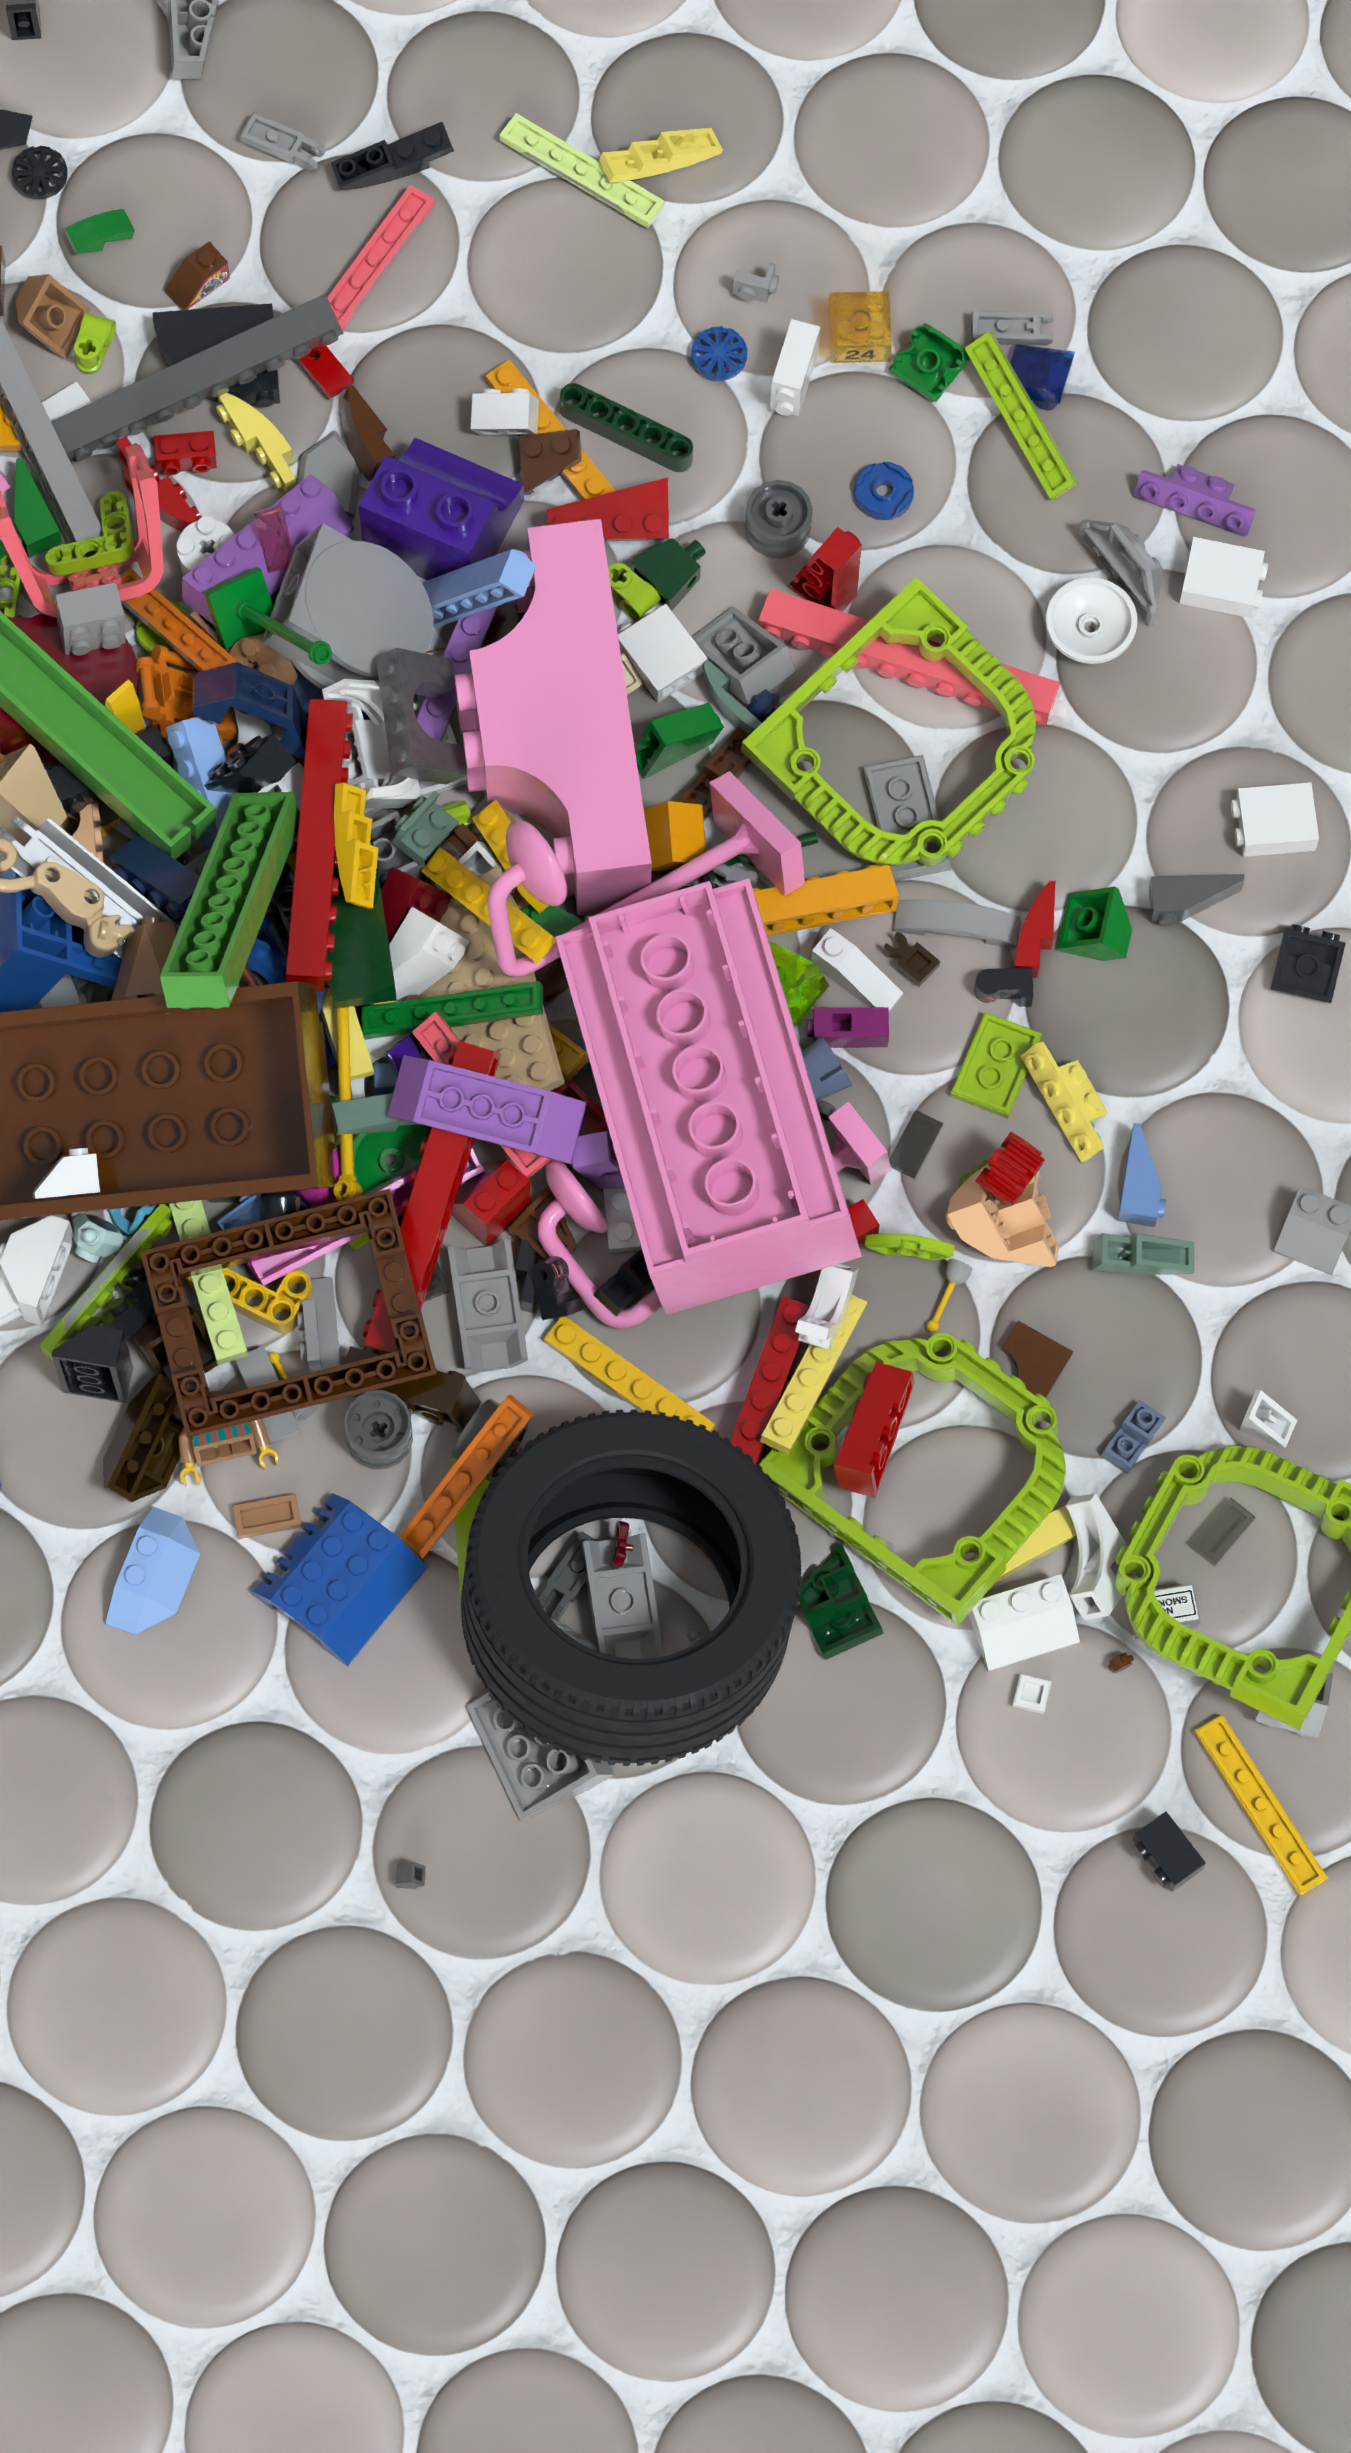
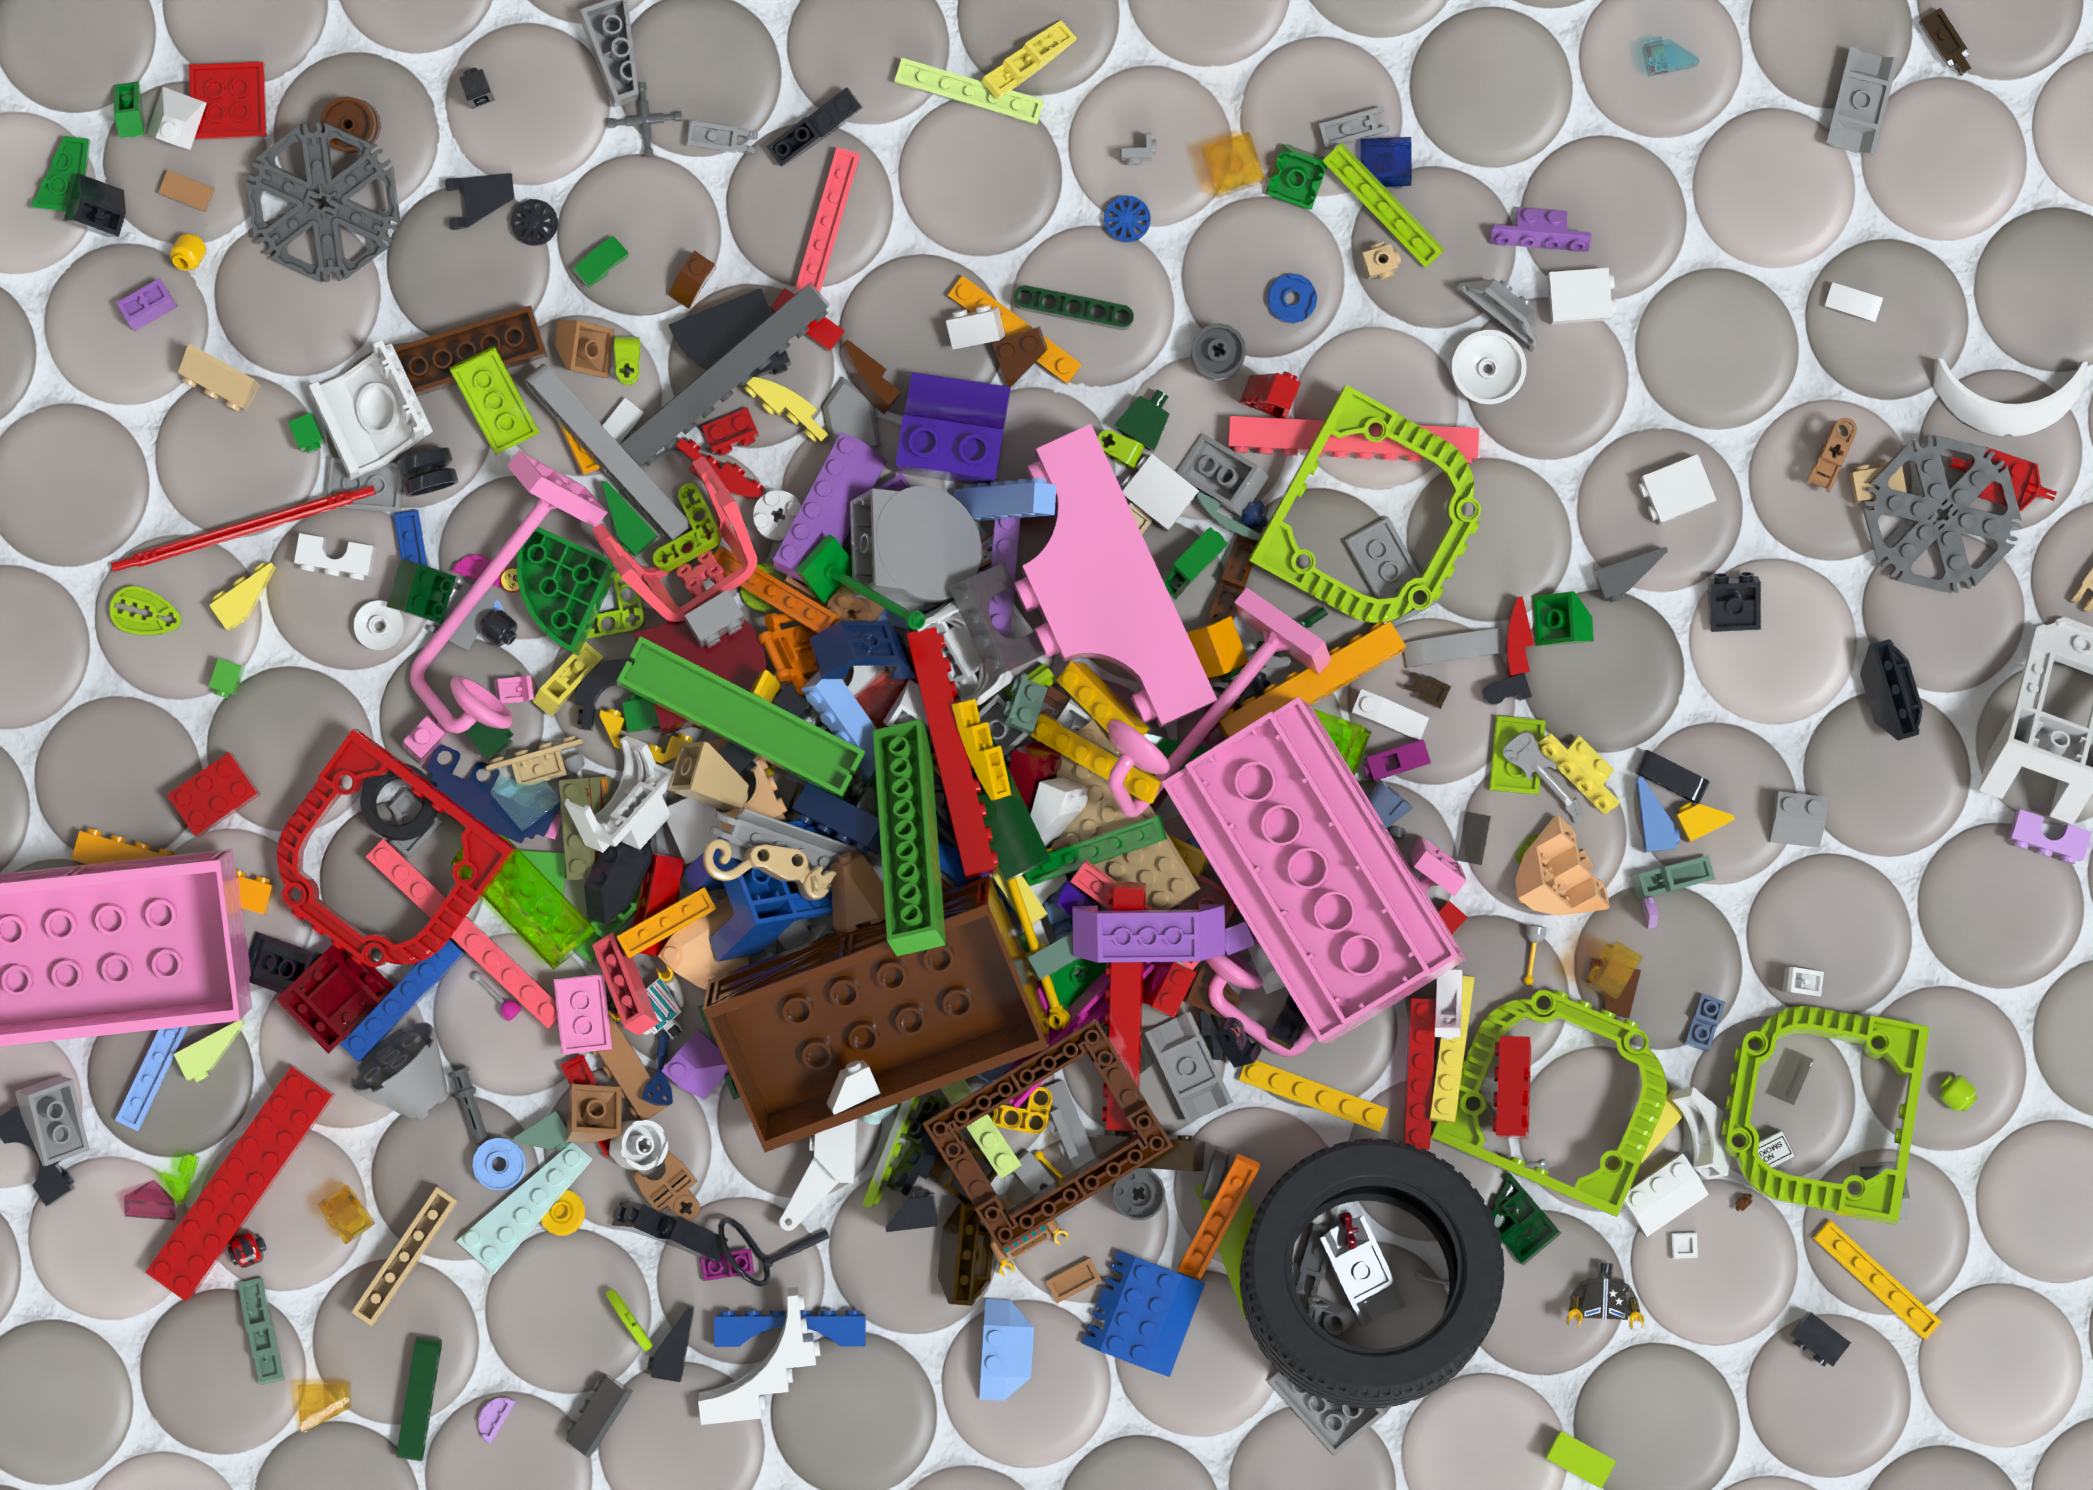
camera: 20 degrees left, 15 degrees up
black slope [204,733,296,793] -> none
clear pink slope [254,505,293,573] -> none
red wedge [547,477,669,541] -> none
white brick [770,319,820,416] -> none
lime tile [865,1234,955,1261] -> none
red brick [975,1131,1045,1205] -> none
none -> dark grey piece [608,82,682,157]
none -> tan brick [1361,242,1401,280]
none -> light grey piece [1503,730,1583,824]
none -> lime piece [1543,1430,1616,1489]
none -> clear smoke torso [1566,1263,1644,1329]
none -> clear yellow brick [1586,941,1643,1001]
none -> black beam [1634,750,1710,804]
none -> lavender tile [1642,897,1659,929]
none -> yellow slope [1675,802,1735,842]

